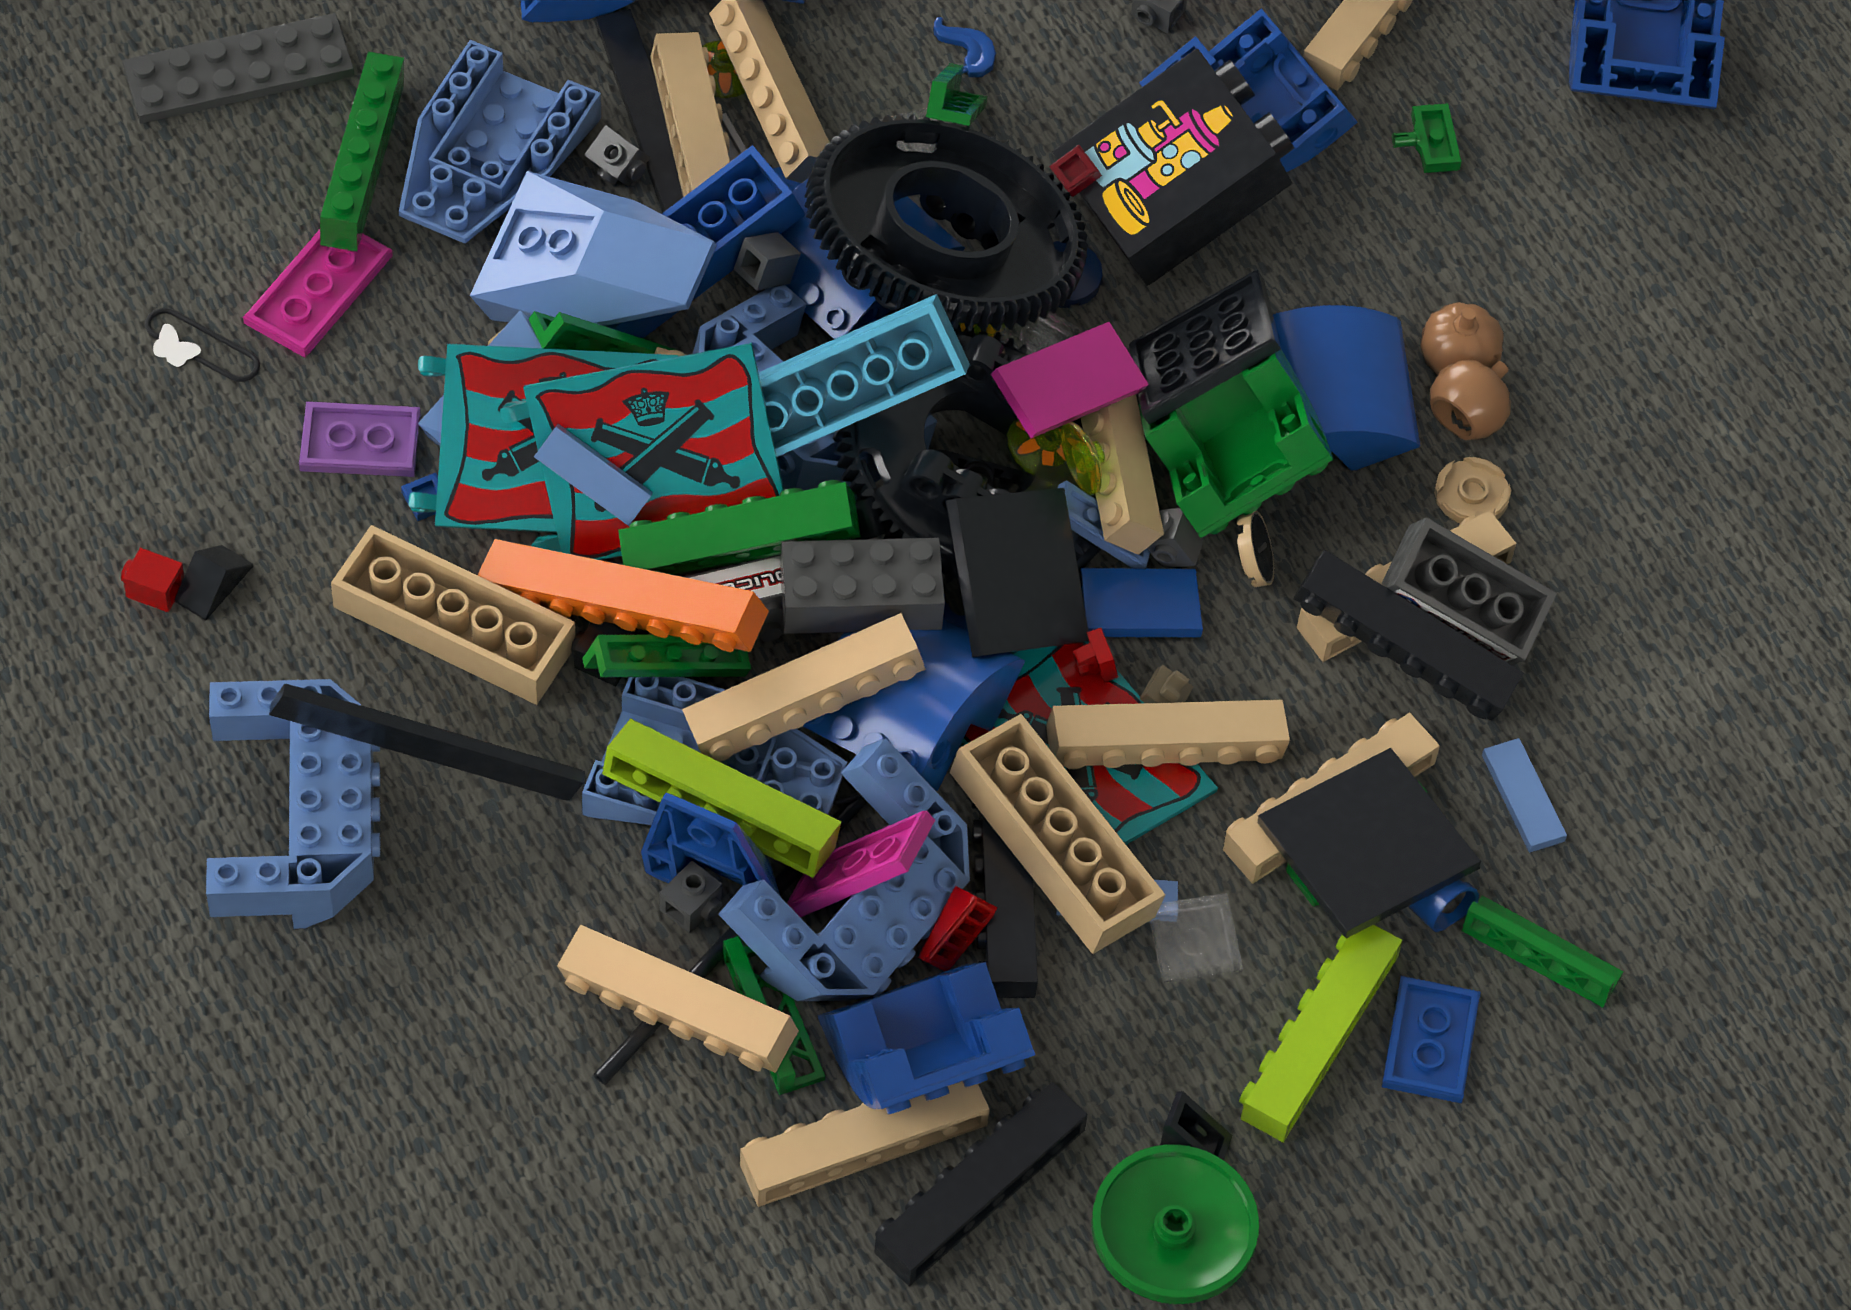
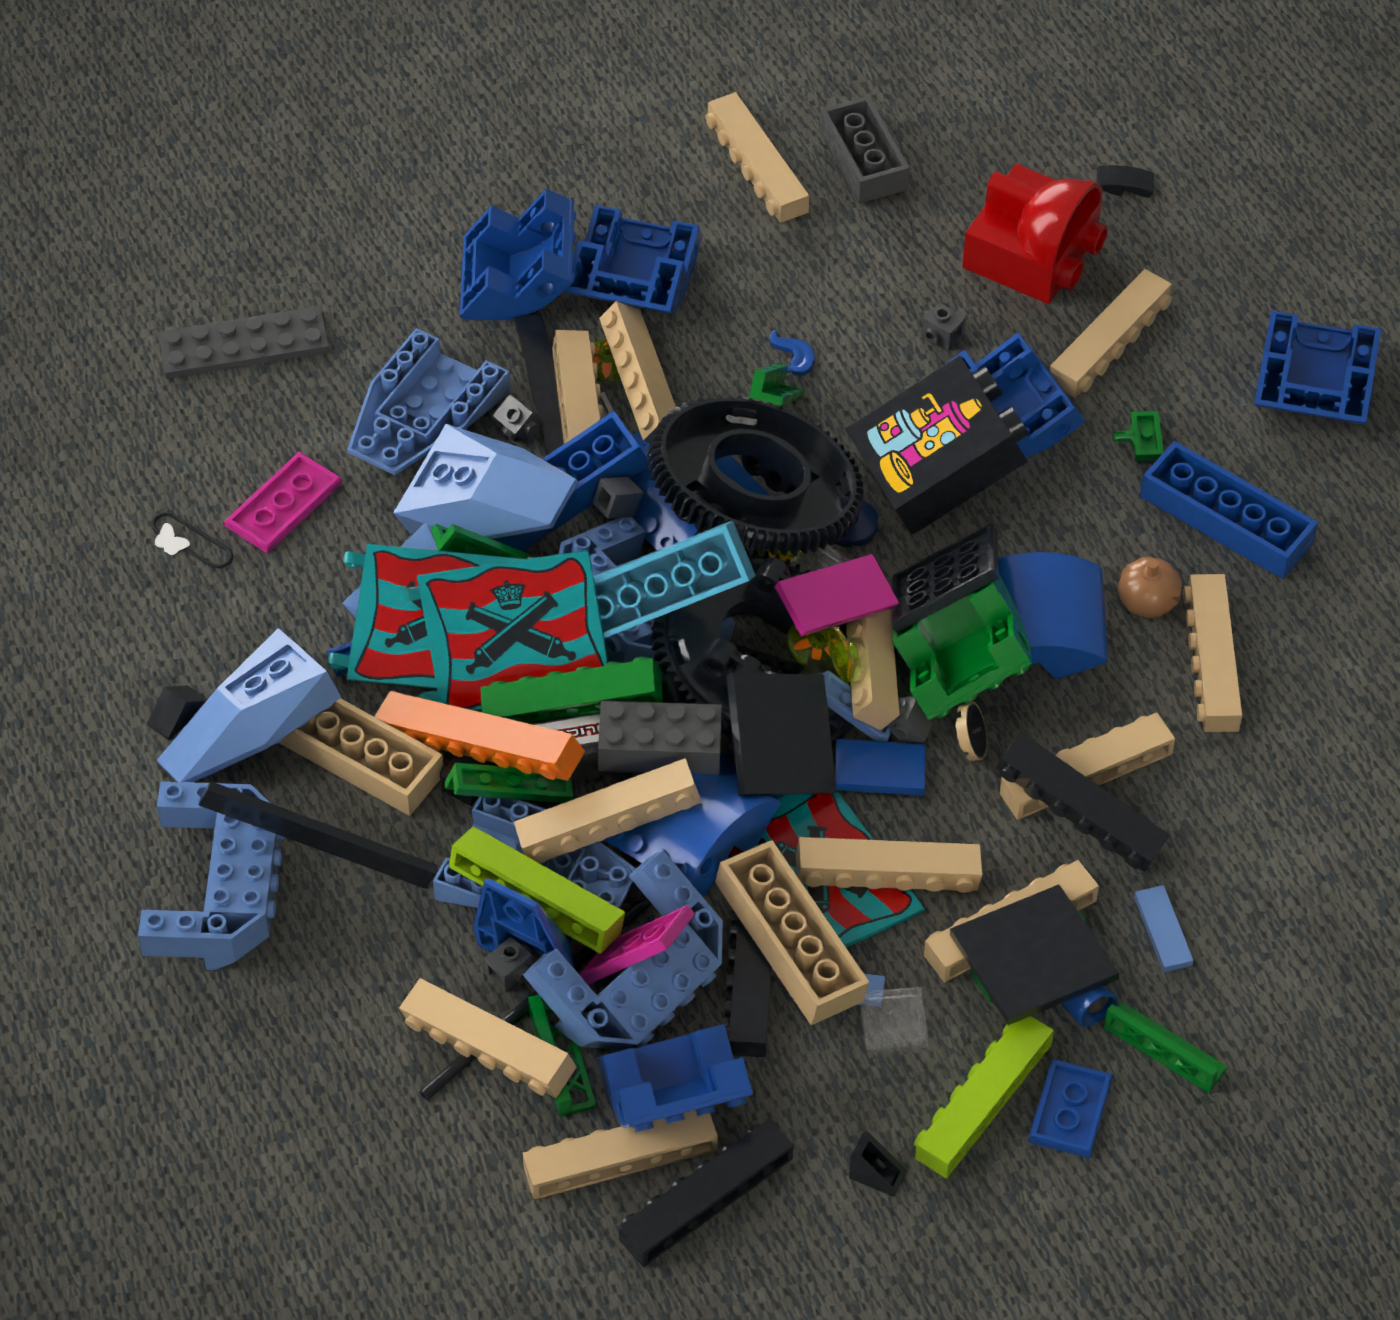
camera: 10 degrees right, 5 degrees down
red brick [121,547,184,613] -> none
medium lavender tile [299,401,421,477] -> none
green brick [320,51,404,252] -> none
medium blue tile [534,424,653,526] -> none
red slope [918,886,998,971] -> none
dark red tile [1049,145,1102,197] -> none
red tile [1073,627,1118,682] -> none
green dish [1091,1145,1259,1304] -> none
dark tan tile [1139,664,1193,703] -> none
dark grey brick [1381,517,1557,665] -> none
medium nougat piece [1430,359,1511,440] -> none
tan tile [1434,457,1511,523] -> none
none -> medium blue wedge [157,628,341,782]
none -> blue brick [1140,441,1318,579]
none -> tan brick [1183,574,1242,732]

